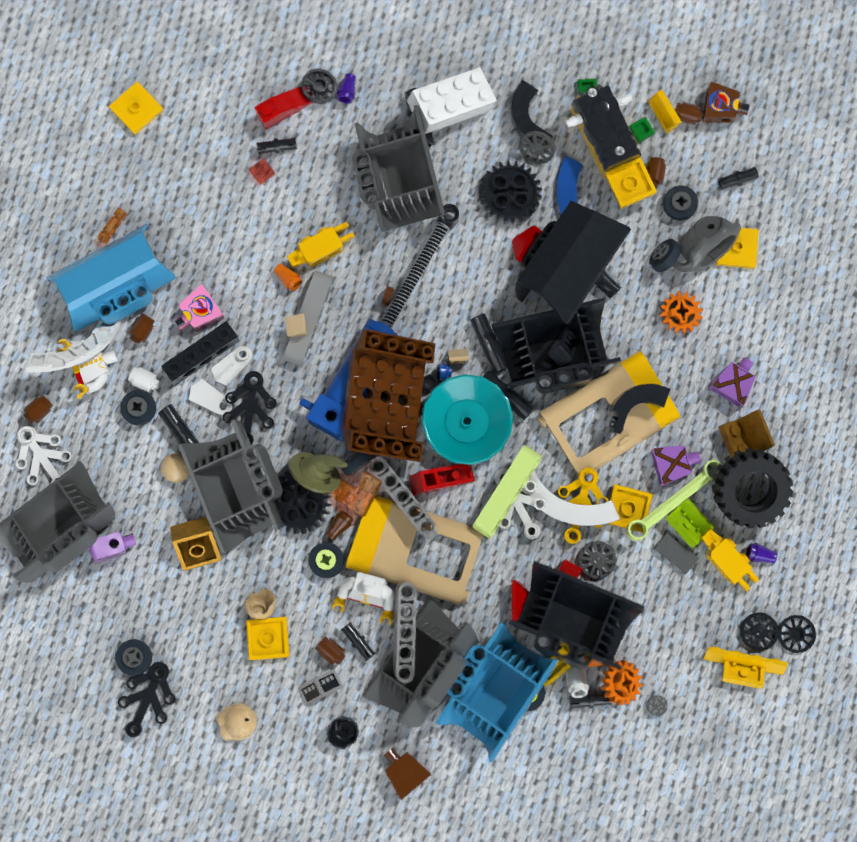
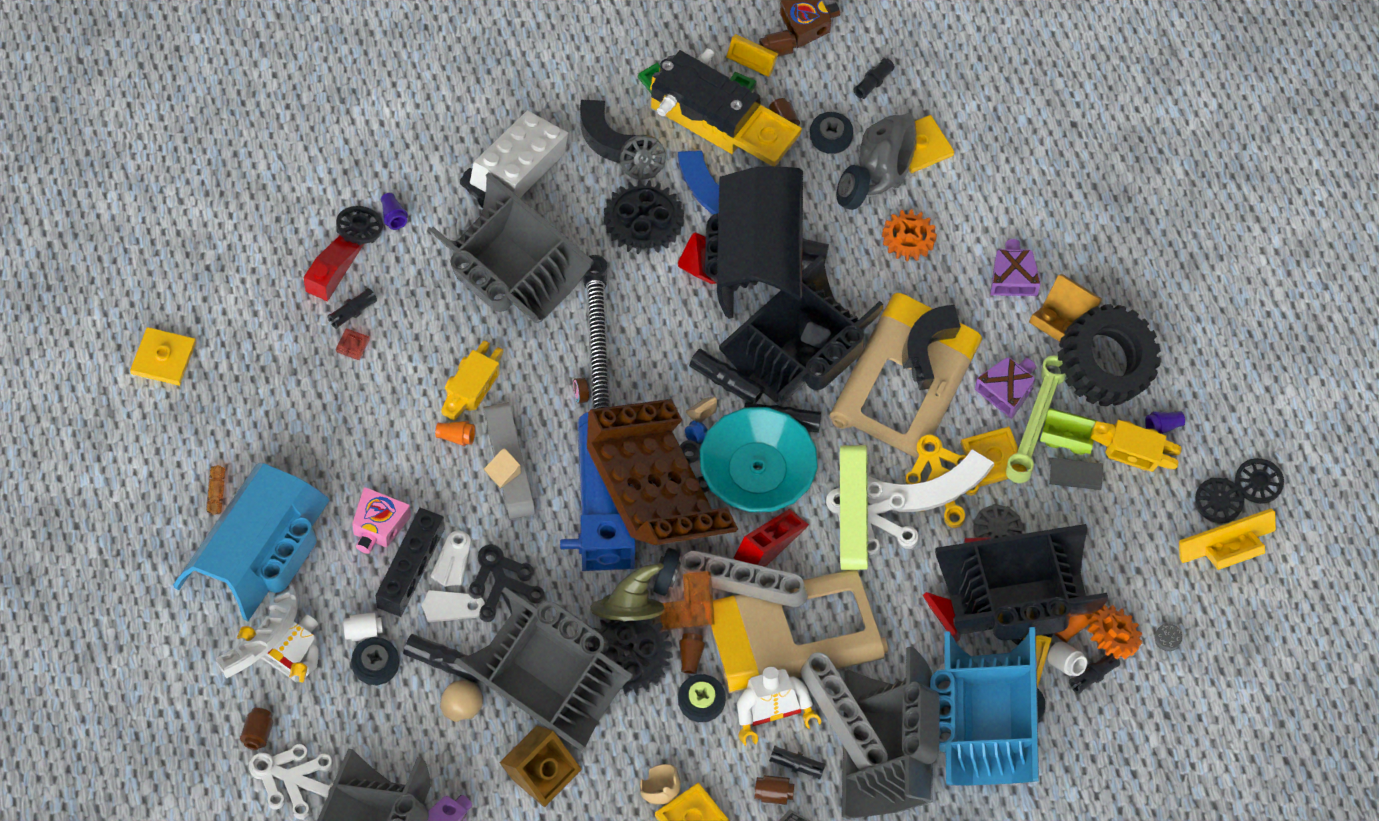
camera: 35 degrees left, 20 degrees down
reddish brown brick [128,313,155,344] -> none

